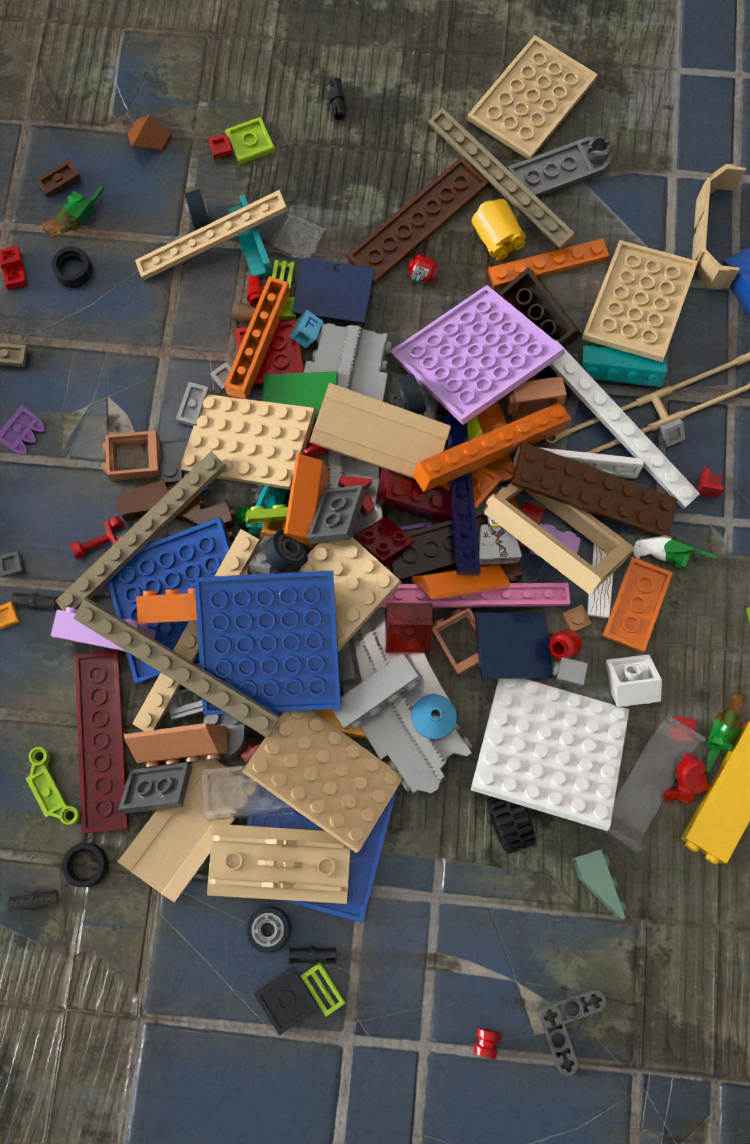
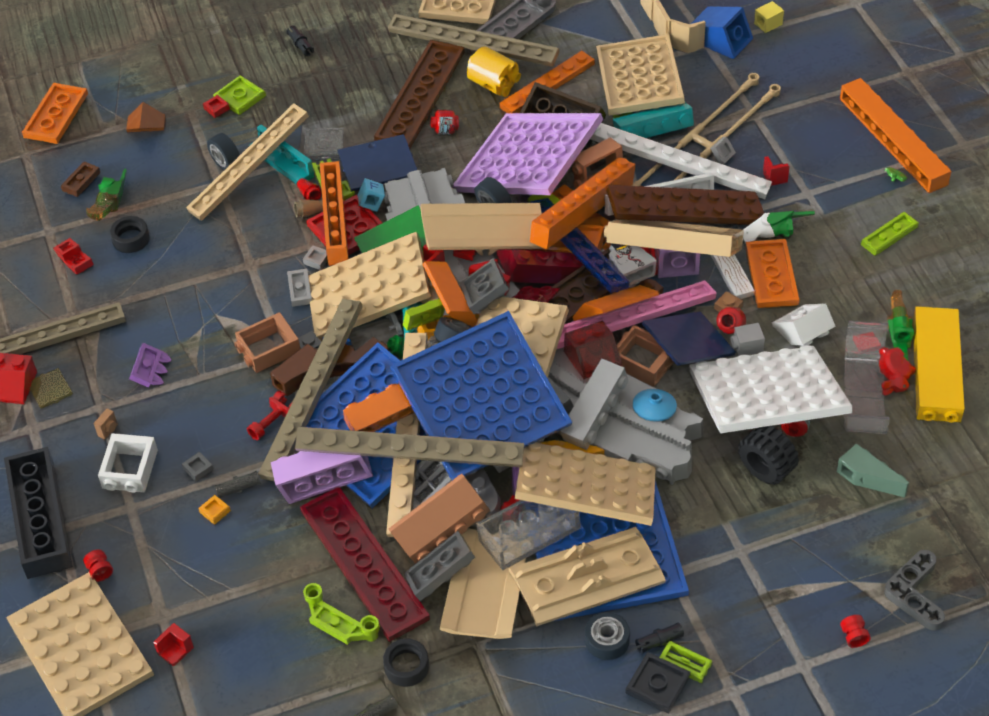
camera: 25 degrees left, 25 degrees down
none -> orange plate [22,83,88,144]

